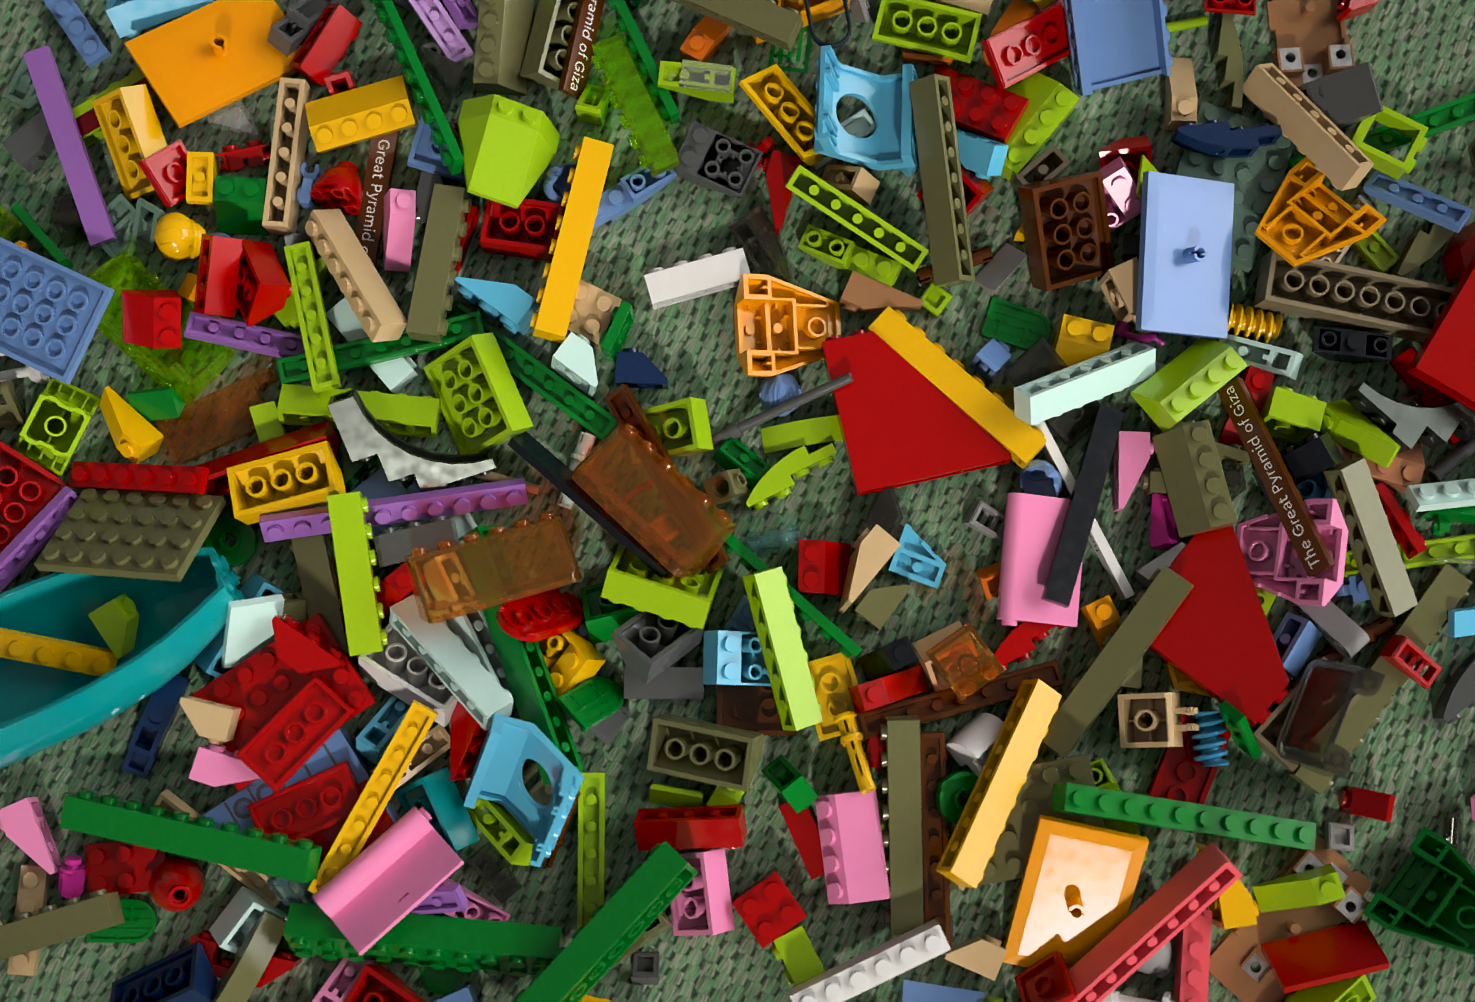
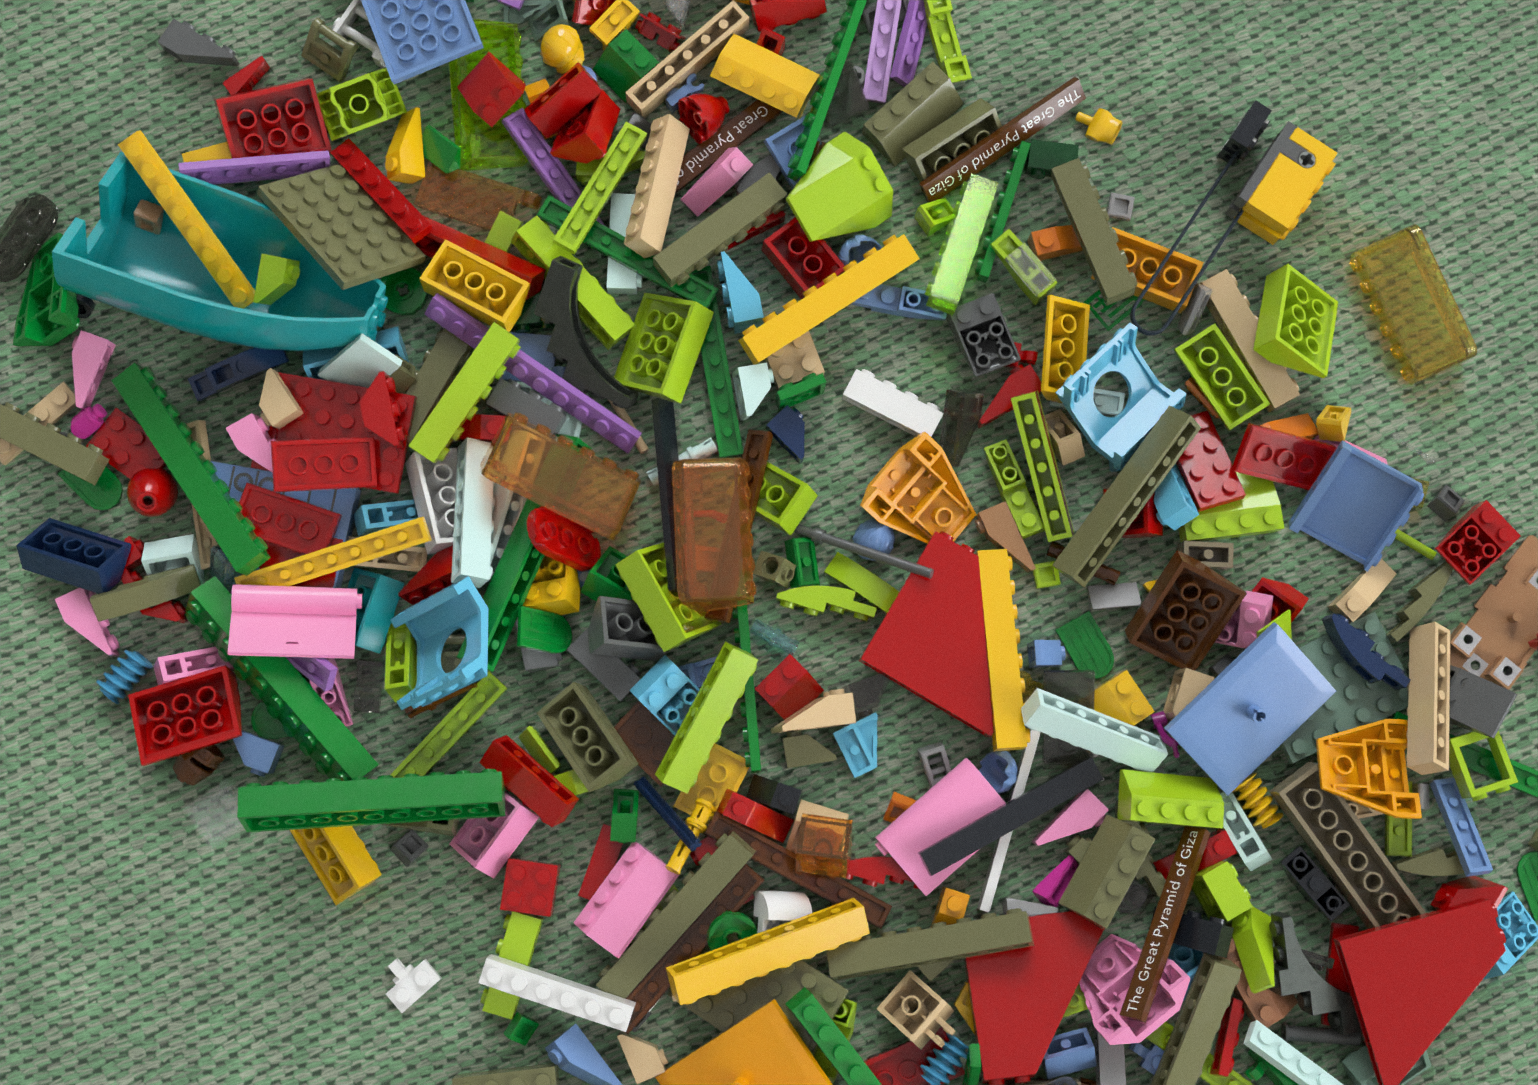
camera: 35 degrees right, 0 degrees up
none -> dark blue axle [634,777,702,851]

